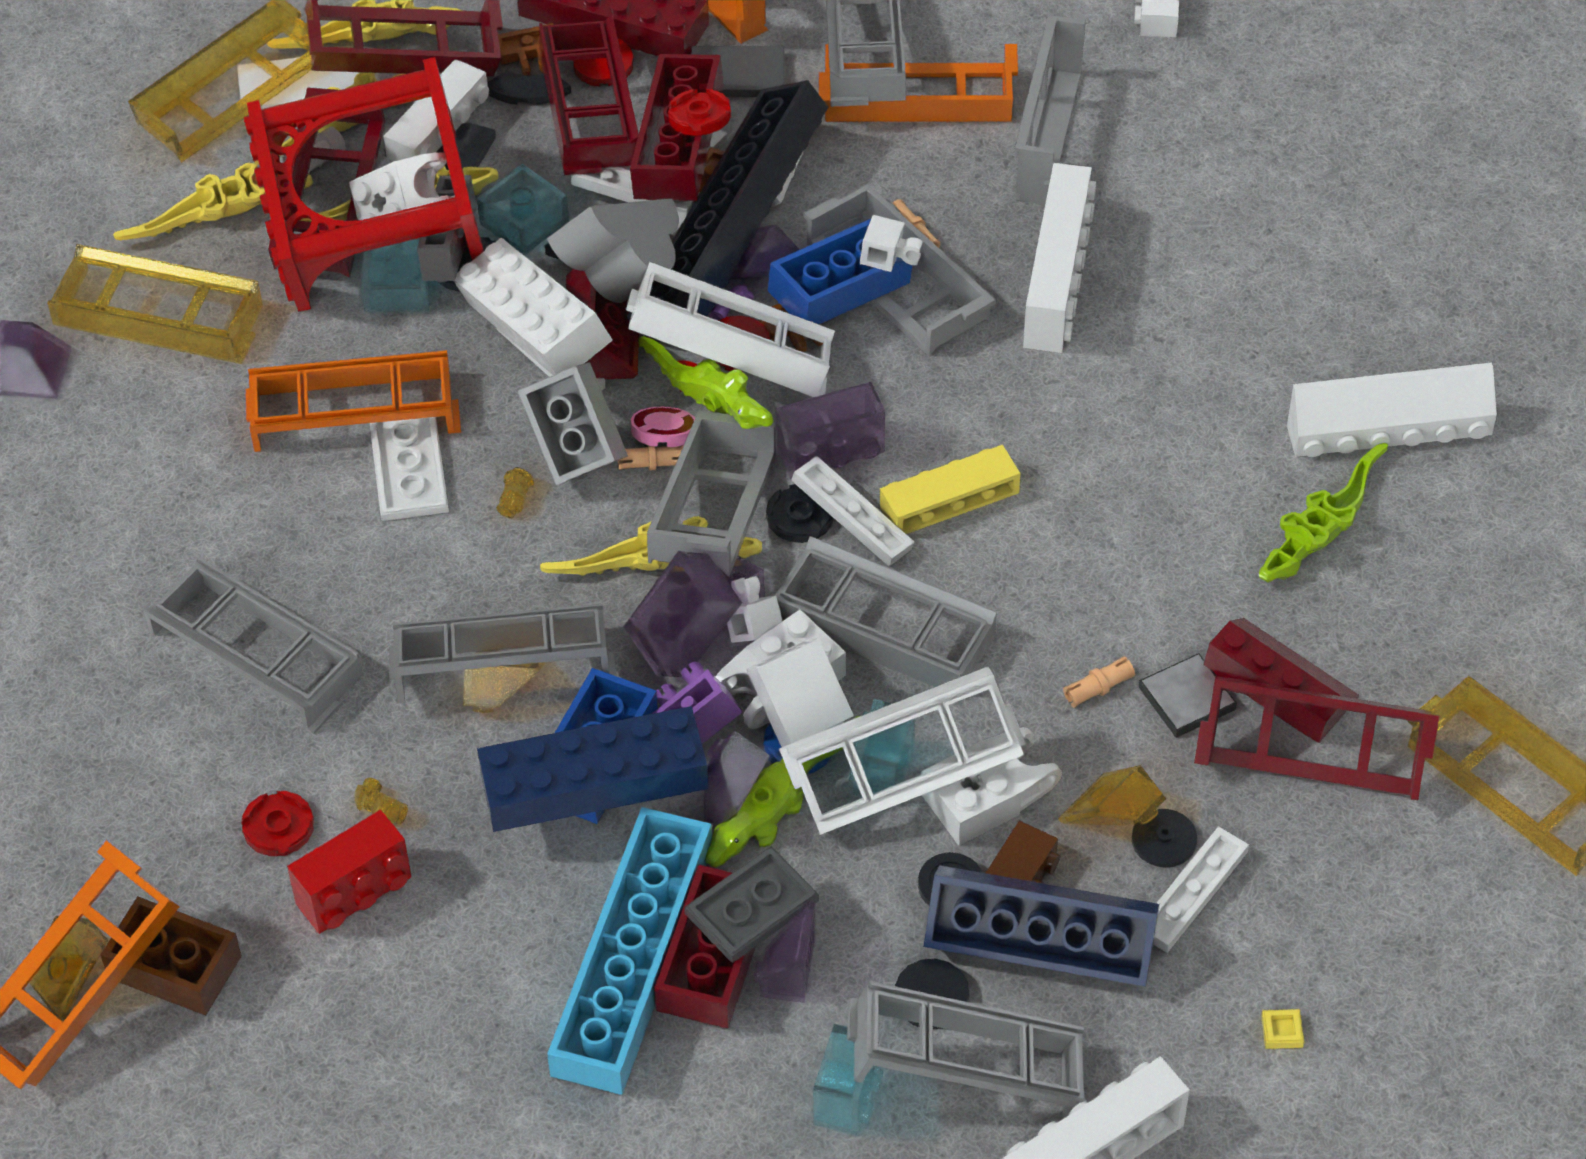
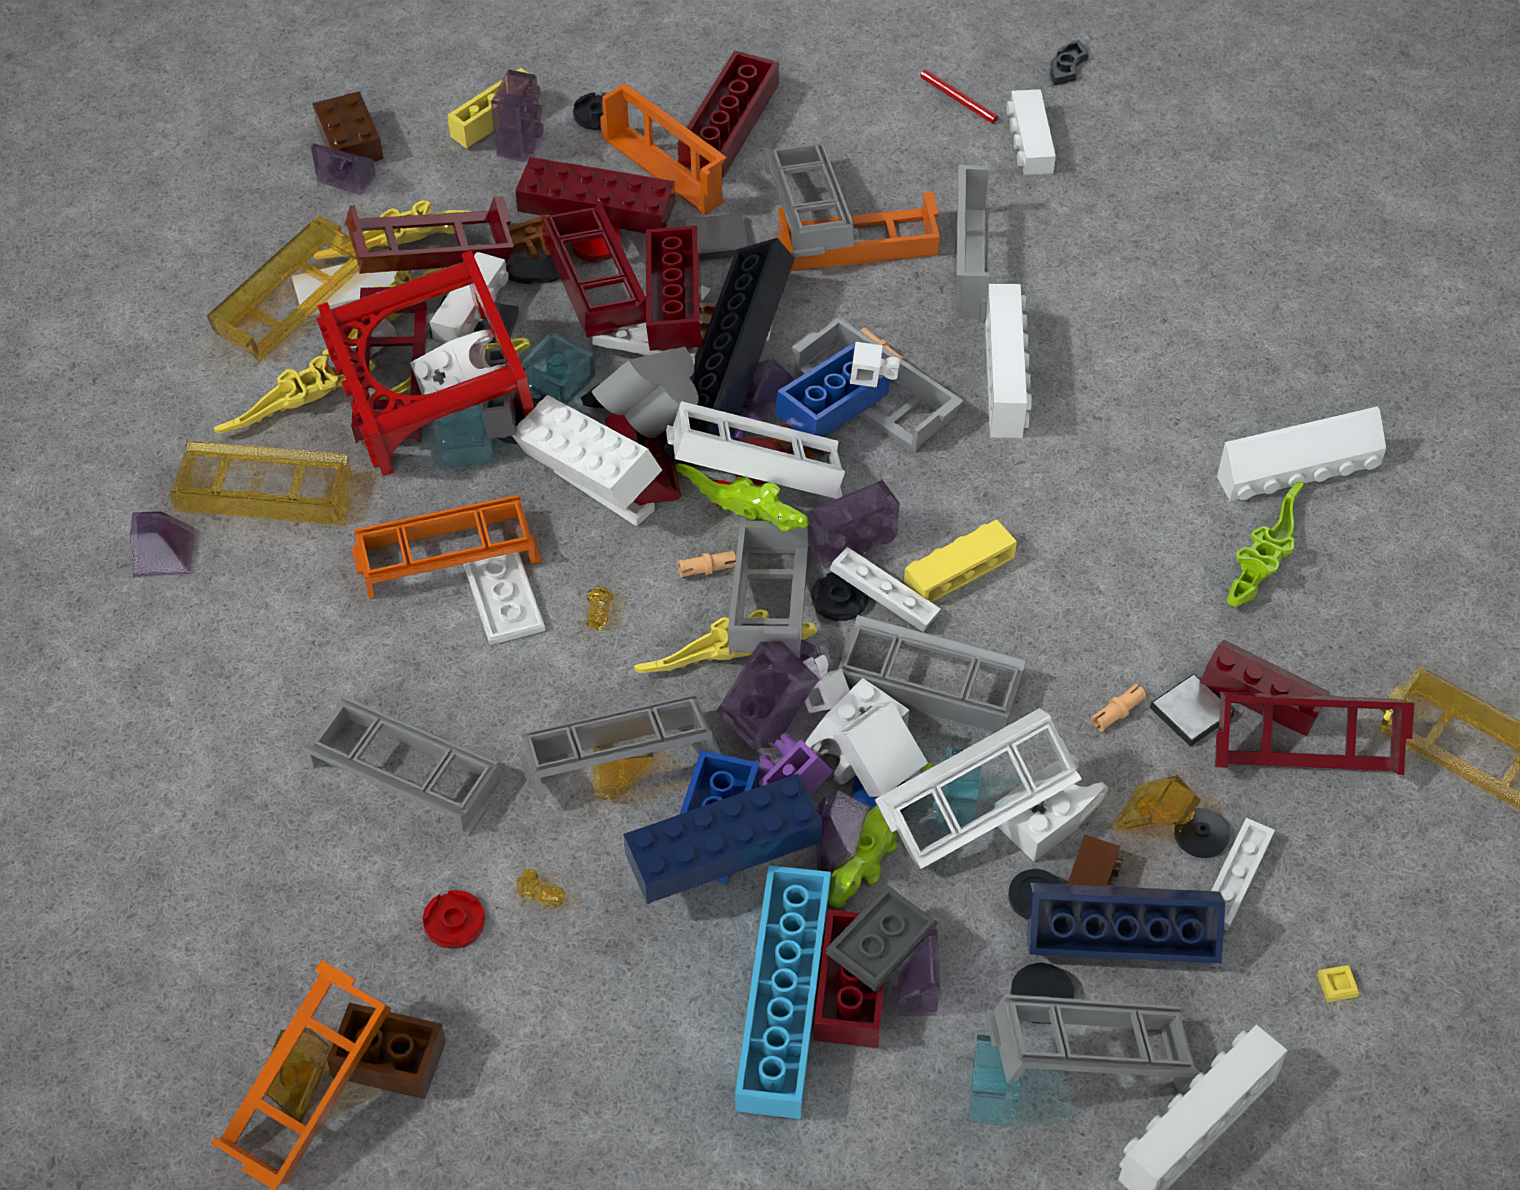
camera: 10 degrees left, 0 degrees up
red brick [287,809,412,934] -> none
light grey brick [518,362,628,485] -> none
bright pink tile [630,407,695,447] -> none
red tile [668,89,732,136] -> none

